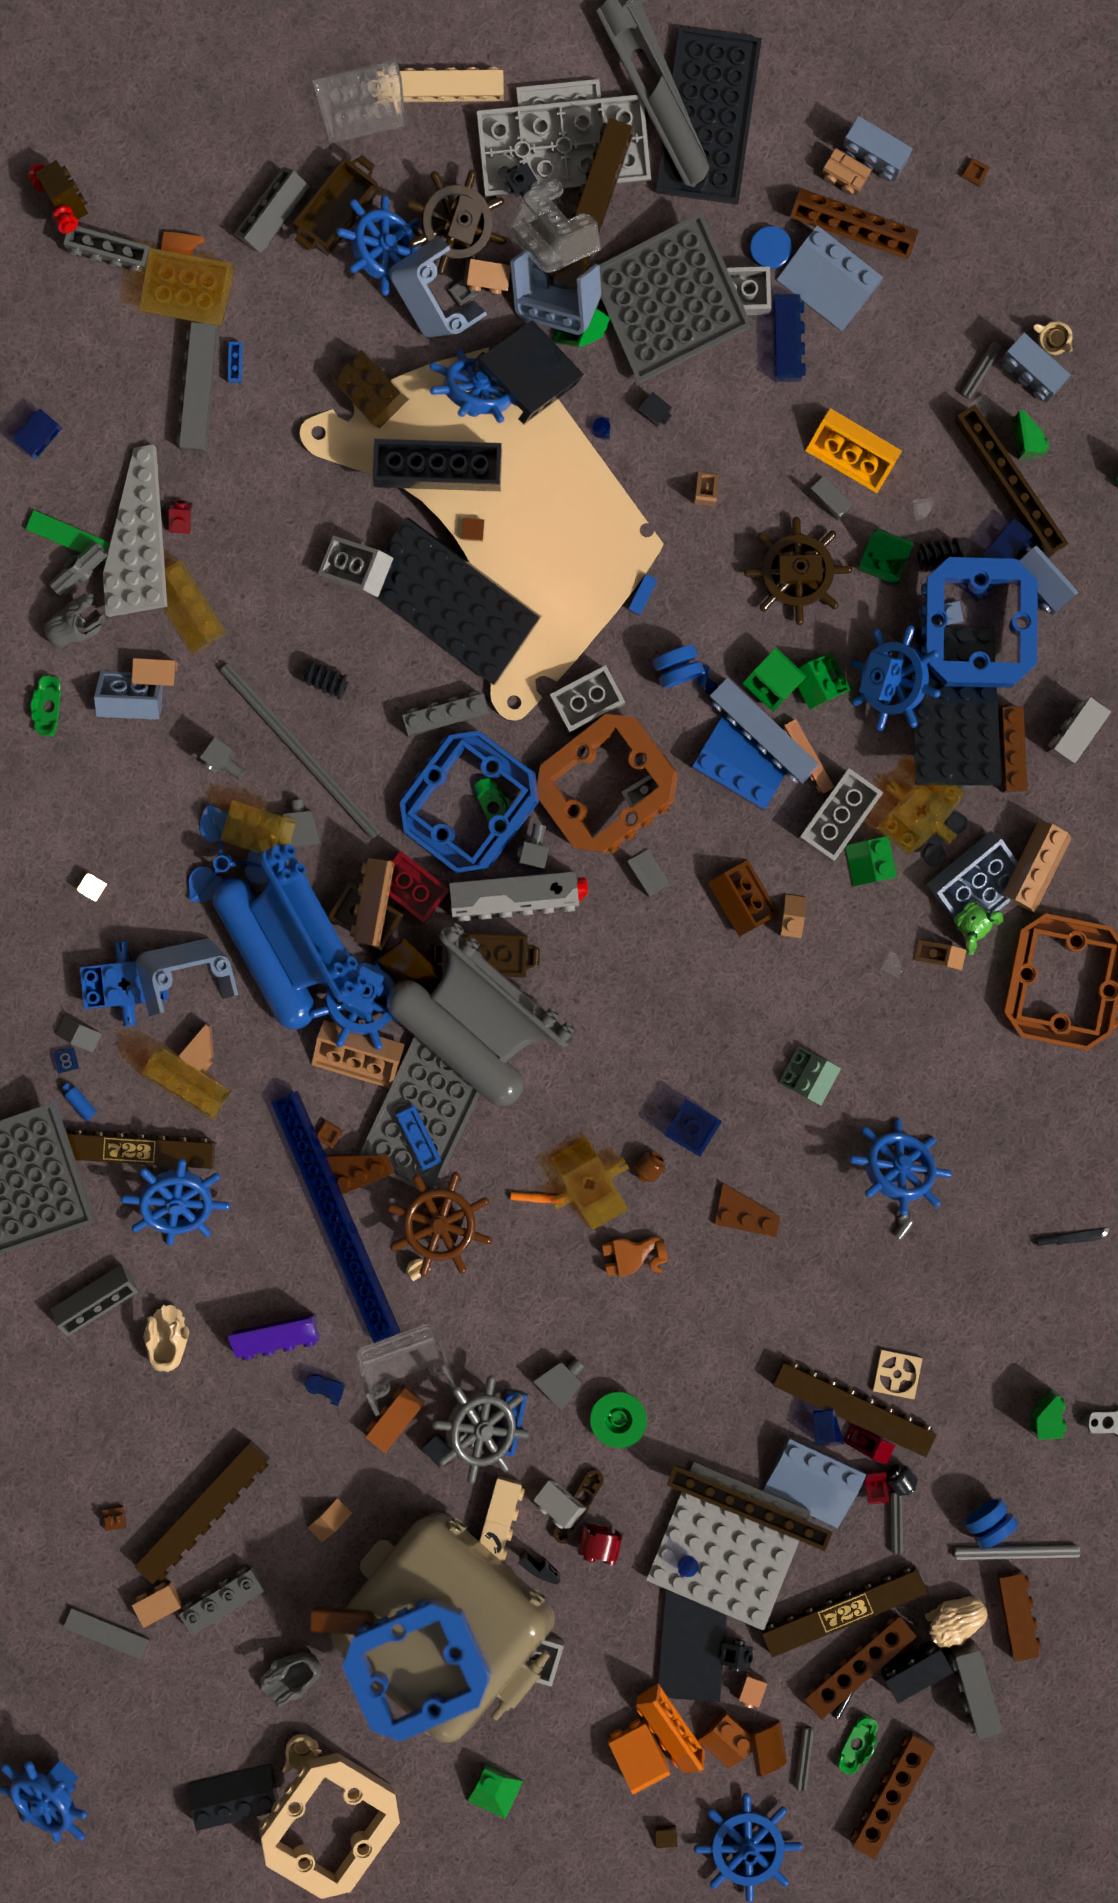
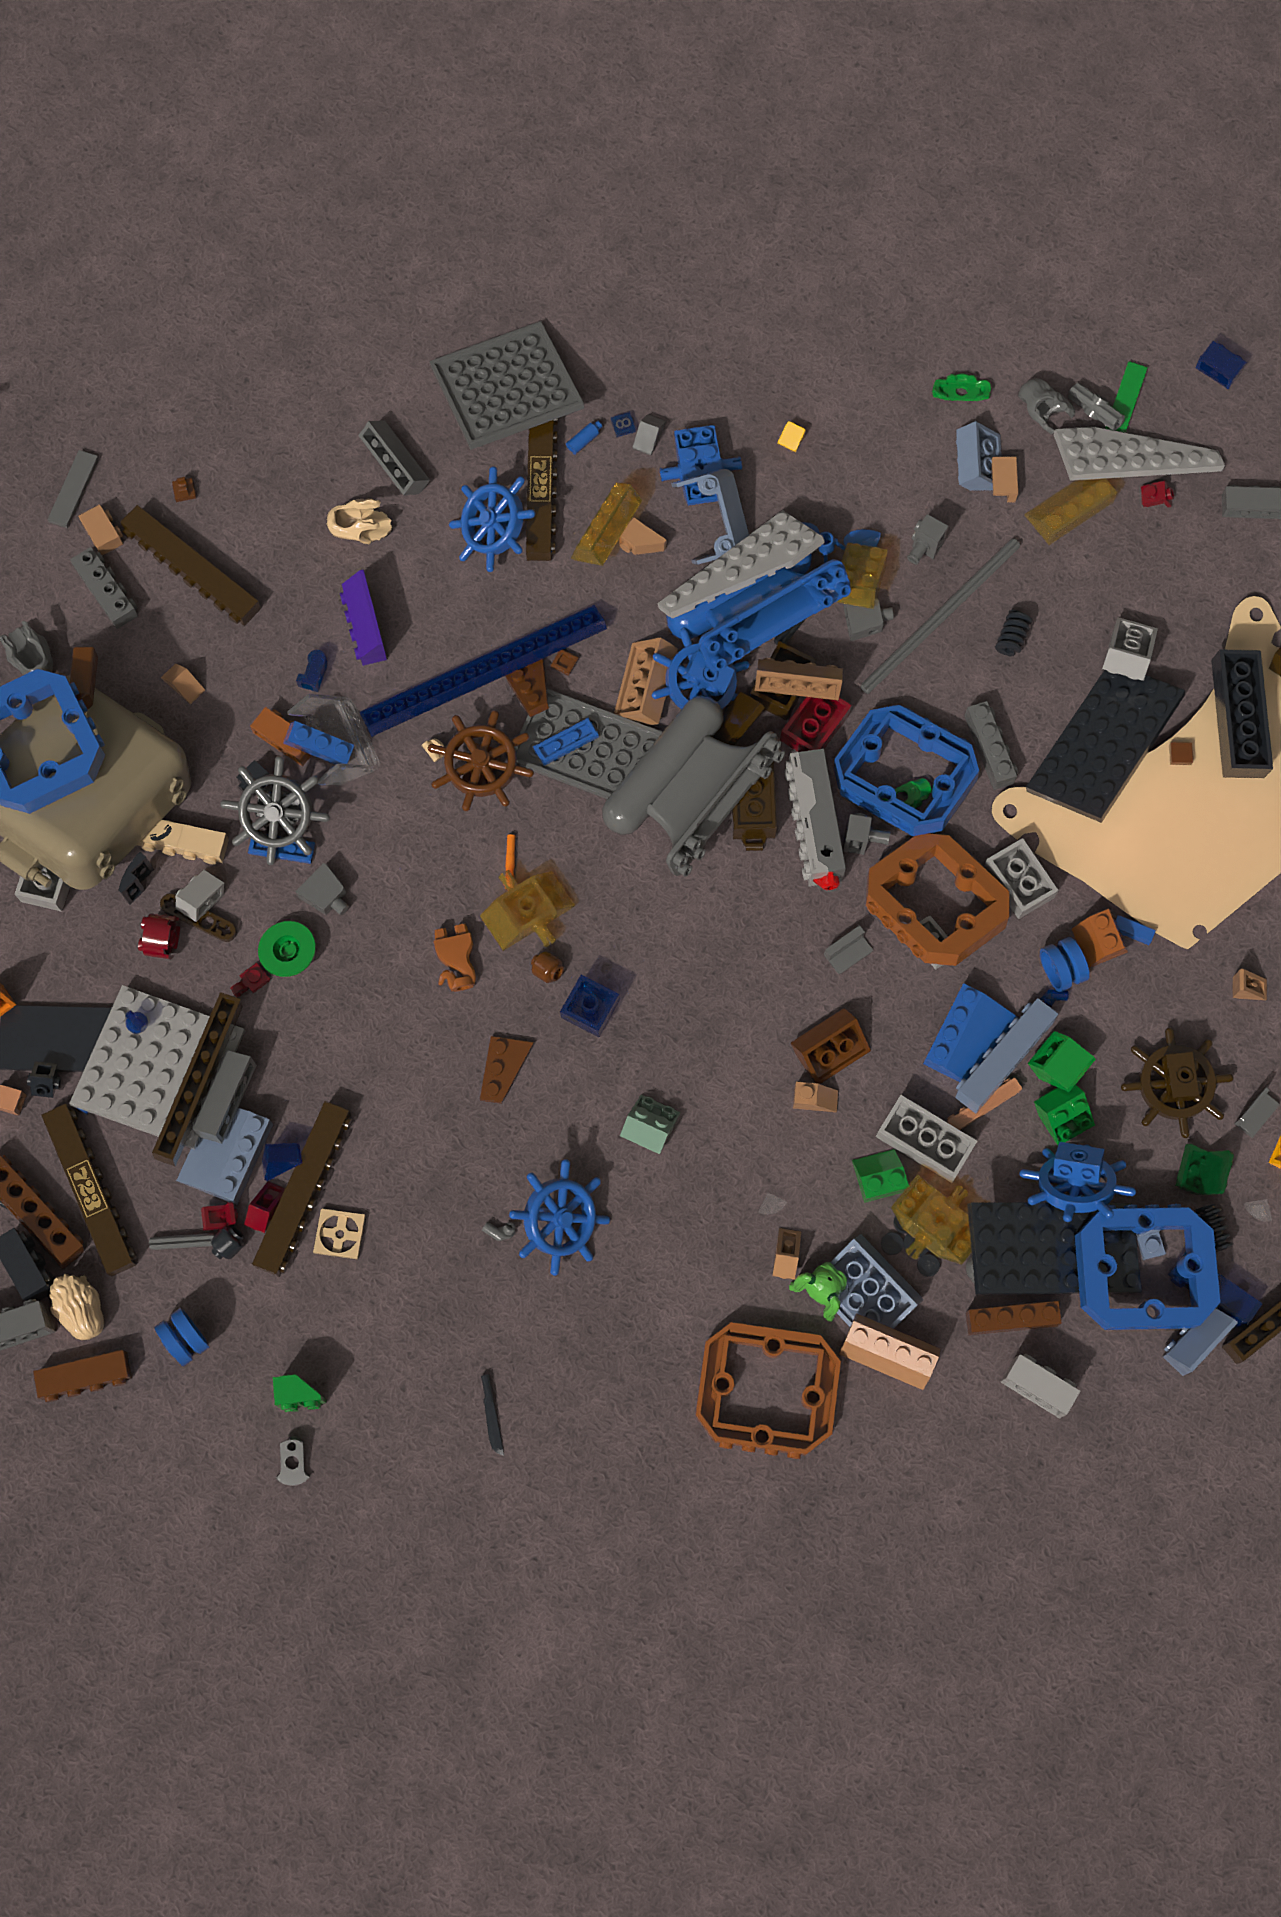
camera: 85 degrees right, 15 degrees down
light grey axle [954,1545,1080,1560] -> none
none -> dark grey brick [192,1050,257,1144]
none -> dark red plate [230,963,270,998]
none -> blue brick [283,721,354,767]
none -> light grey wing [657,510,824,619]
none -> dark orange slope [1072,909,1128,968]

